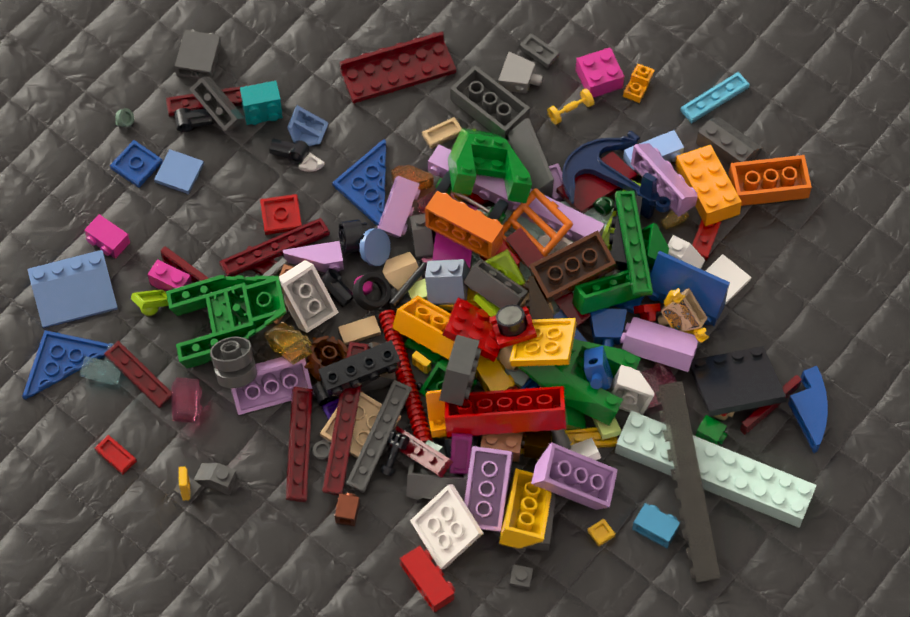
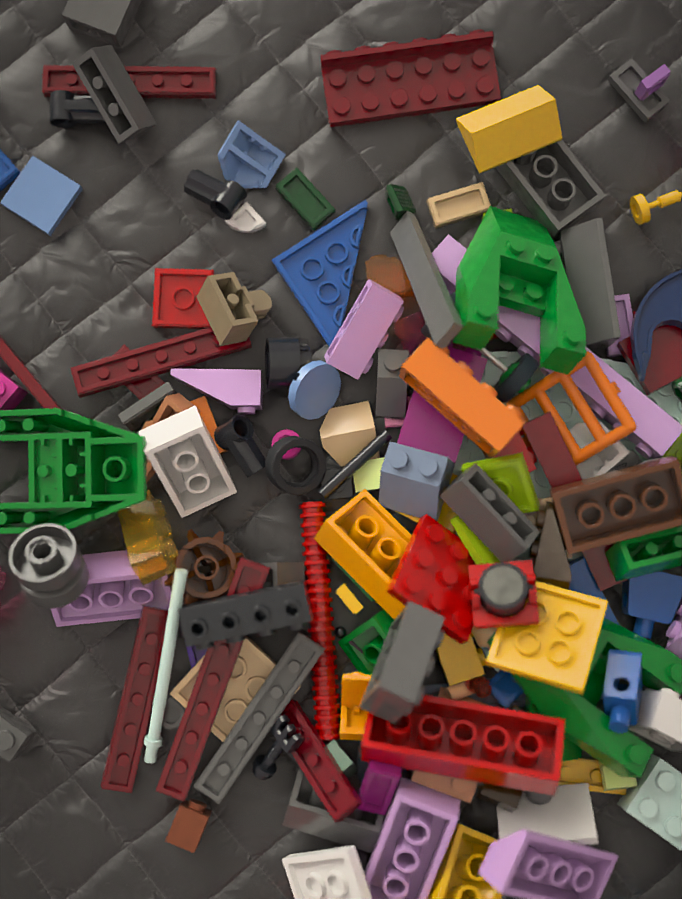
camera: 15 degrees right, 20 degrees up
teal brick [240,81,283,125] -> none
tan tile [338,315,381,346] -> none
light grey torso [498,52,543,93] -> none
none -> light aqua bar [144,568,188,764]
none -> dark tan brick [196,272,272,346]
none -> dark green tile [275,167,336,231]
none -> dark green slope [385,184,416,221]
none -> dark grey tile [390,211,463,349]
none -> yellow slope [456,85,562,174]
none -> medium lavender tile [634,64,671,101]

